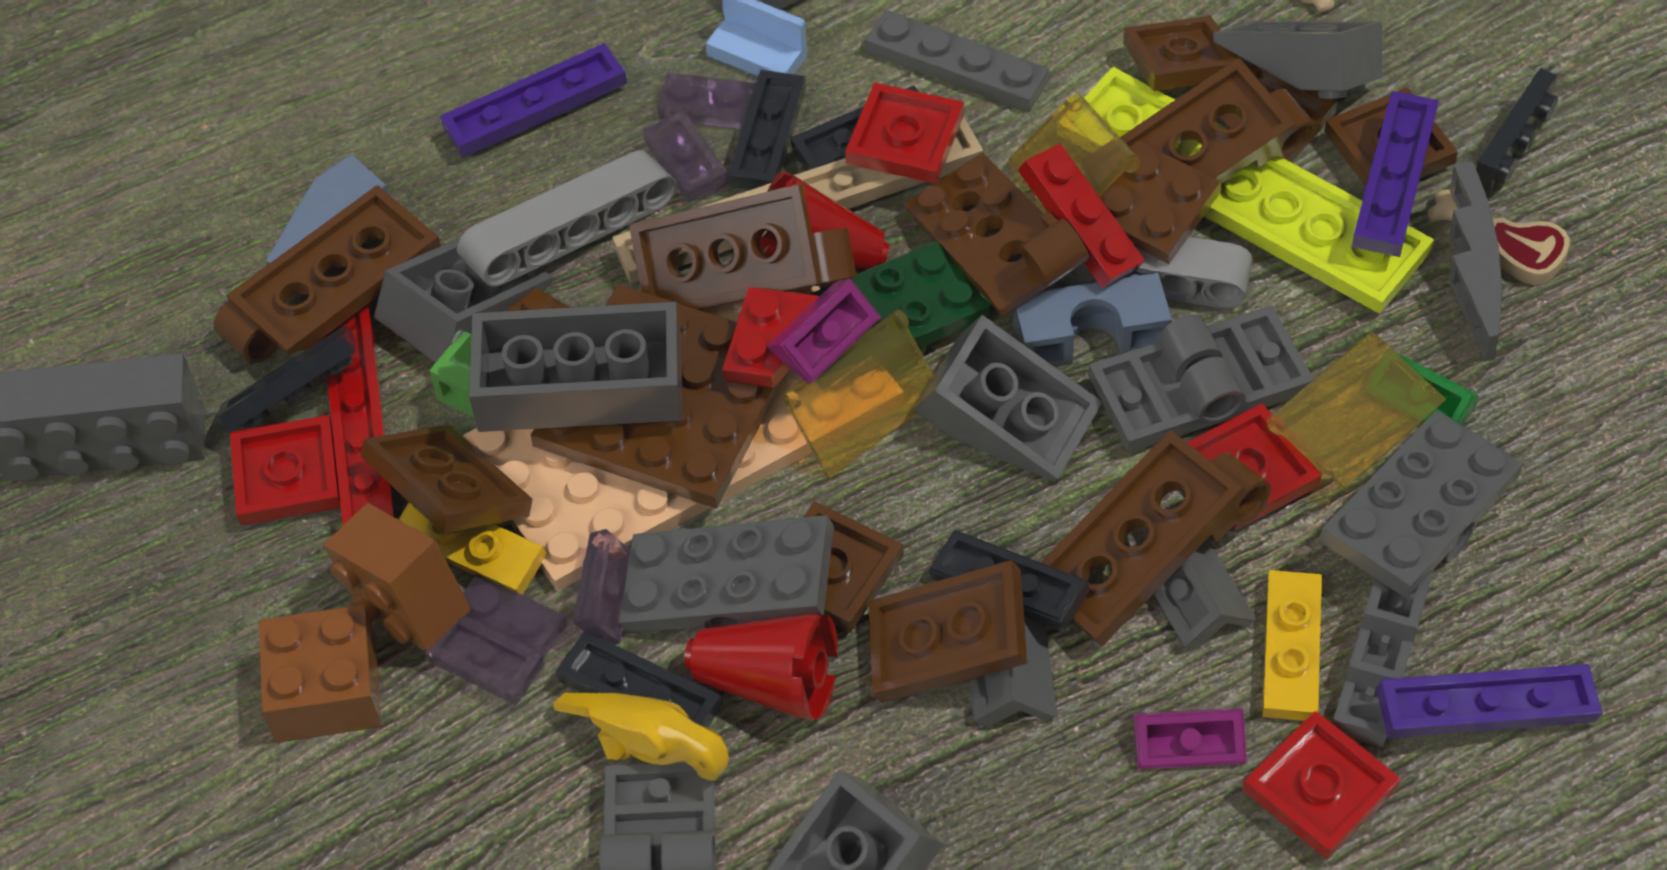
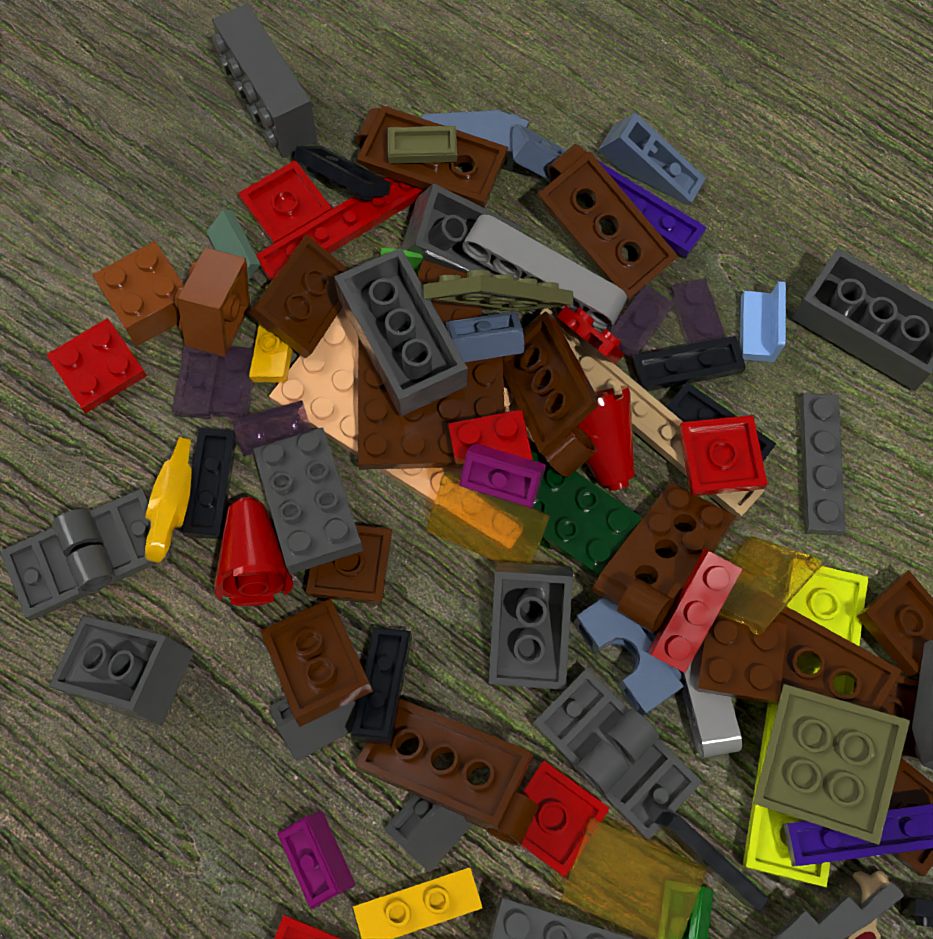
camera: 60 degrees right, 15 degrees up
none -> red plate [46,318,147,414]
none -> sand green tile [207,209,261,280]
none -> olive tile [388,126,457,164]
none -> olive plate [424,270,573,312]
none -> sand blue slope [446,311,524,362]
none -> sand blue slope [513,124,566,181]
none -> reddish brown hinge [537,144,678,301]
none -> red wing [557,306,625,365]
none -> sand blue slope [598,112,706,205]
none -> black tile [654,811,768,912]
none -> olive plate [753,684,910,845]

